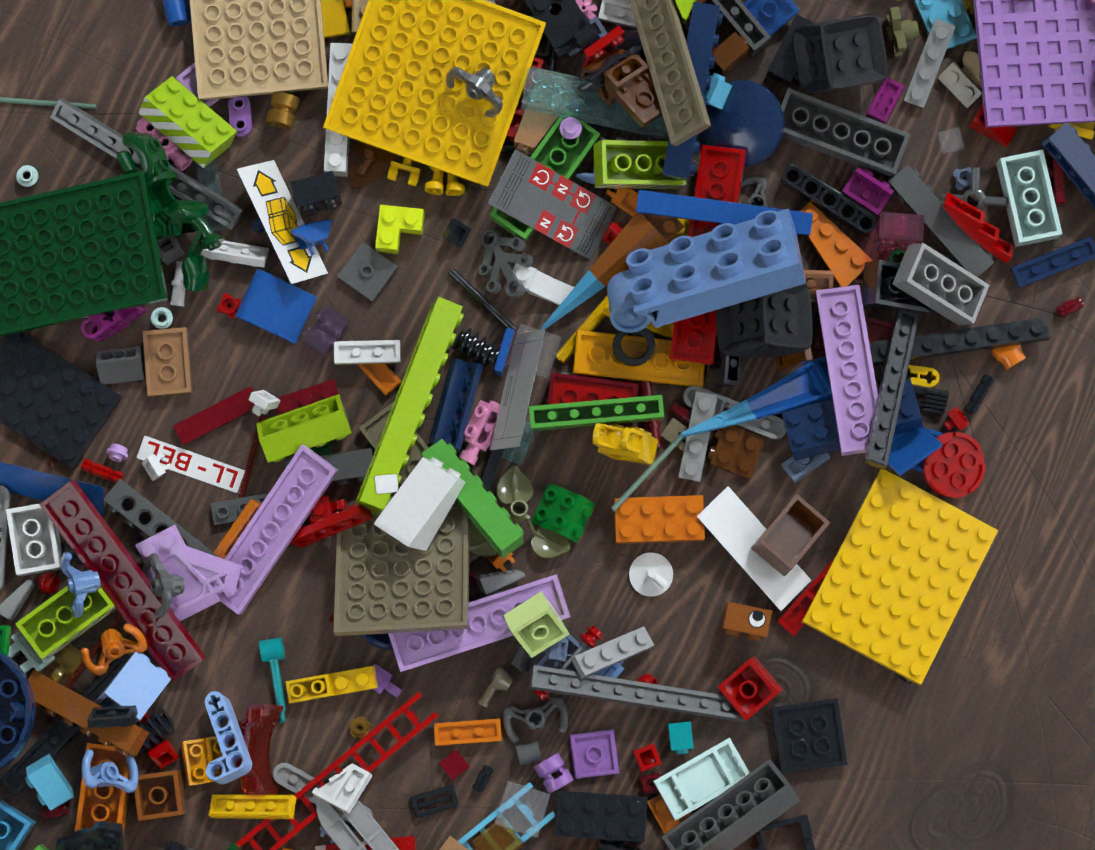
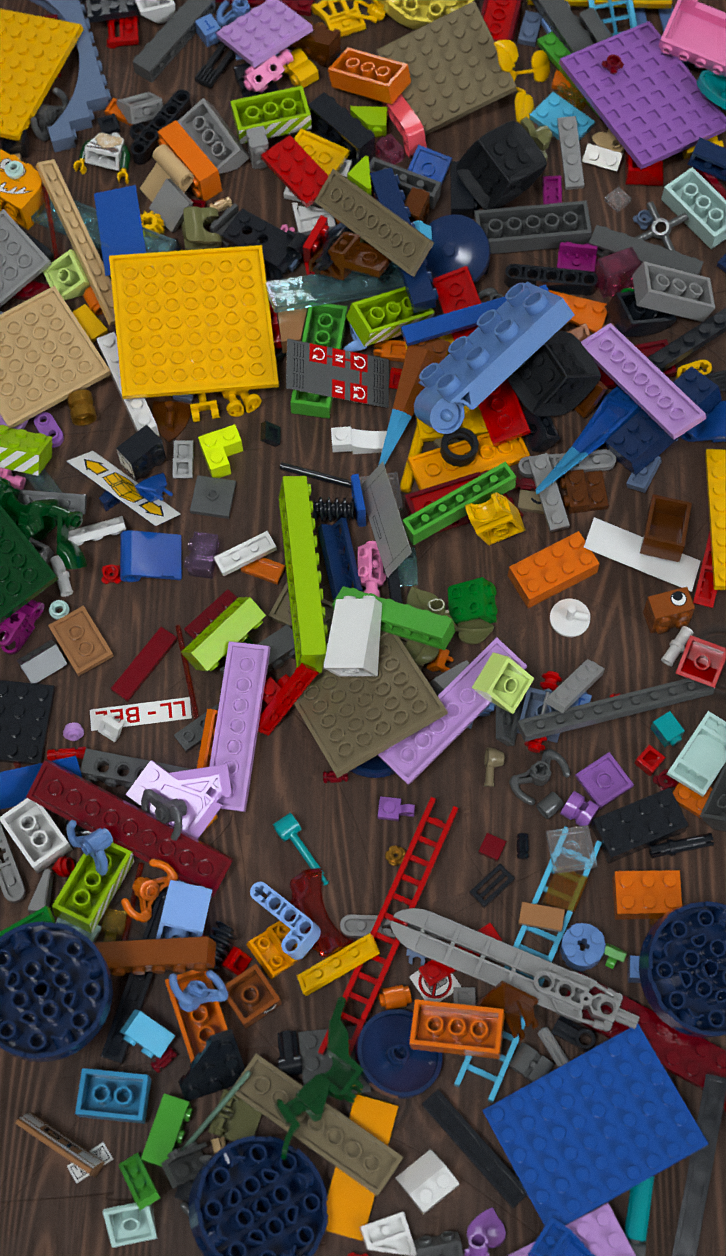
camera: 25 degrees left, 15 degrees down
black plate [87,705,138,728] -> none
white tile [249,390,280,416] -> none
yellow slope [286,666,378,703] -> none
white wing [312,763,372,814] -> none
white sticker [375,474,398,494] -> none
orange plate [434,719,502,746] -> none
dark grey piece [446,67,502,118] -> none
dark grey plant [479,229,533,298] -> none
sand blue tile [542,638,569,662] -> none
lavender plate [560,117,582,139] -> none
sand green axle [611,431,685,512] -> none
black tile [863,308,919,470] -> none
red slope [943,192,1014,264] -> none
none -> light grey slope [173,440,194,479]
none -> white pin [661,626,694,666]

